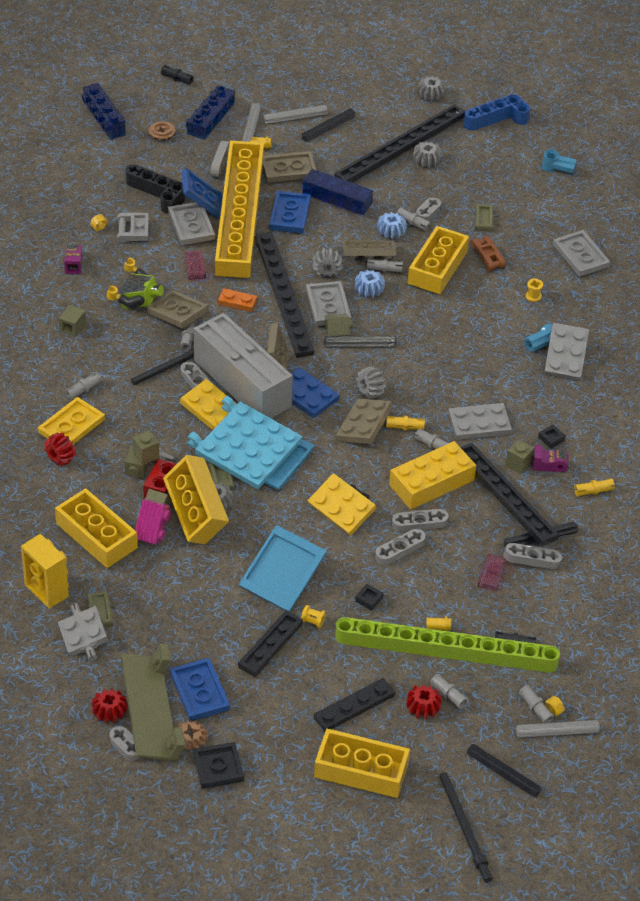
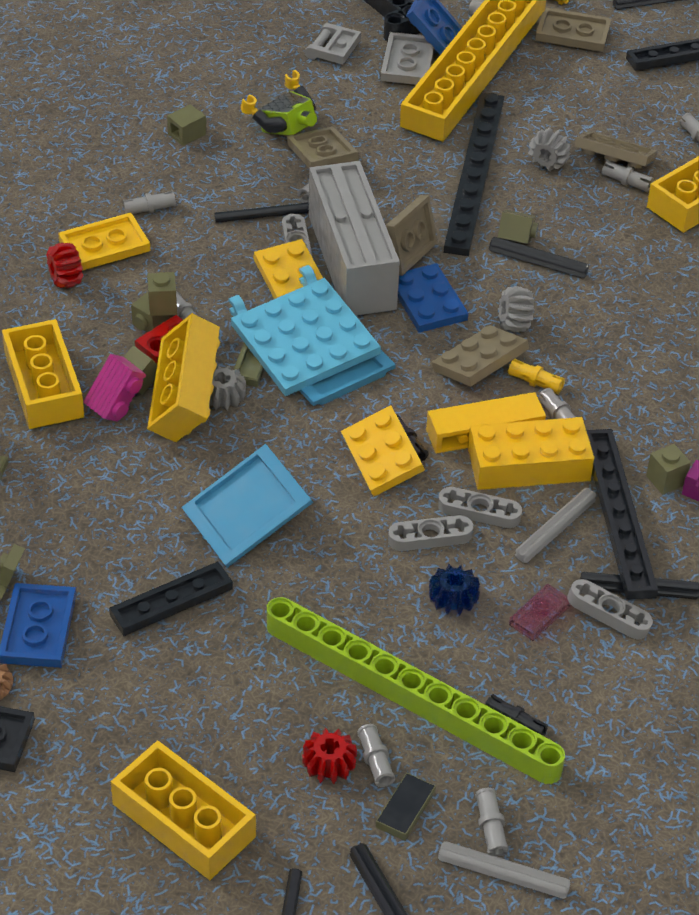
camera: 25 degrees right, 0 degrees up
magenta leg [64,245,82,274] -> none
yellow axle [90,214,107,231] -> none
clear pink plate [184,250,206,280] -> none
orange plate [218,288,258,312] -> none
blue plate [269,191,311,233] -> none
yellow bush [301,605,326,628] -> none
clear blue brick [302,169,373,215] -> none
light grey plate [306,281,351,326] -> none
black plate [314,678,395,732] -> none
light blue gear [355,269,385,298] -> none
black plate [355,584,384,610] -> none
light blue gear [377,212,407,240] -> none
yellow pin [426,616,451,631] -> none
light grey plate [448,403,512,440] -> none
yellow axle [545,696,565,717] -> none
none -> black tile [376,772,436,841]
none -> yellow brick [426,392,546,454]
none -> clear blue gear [429,564,480,616]
none -> light grey axle [515,488,596,563]

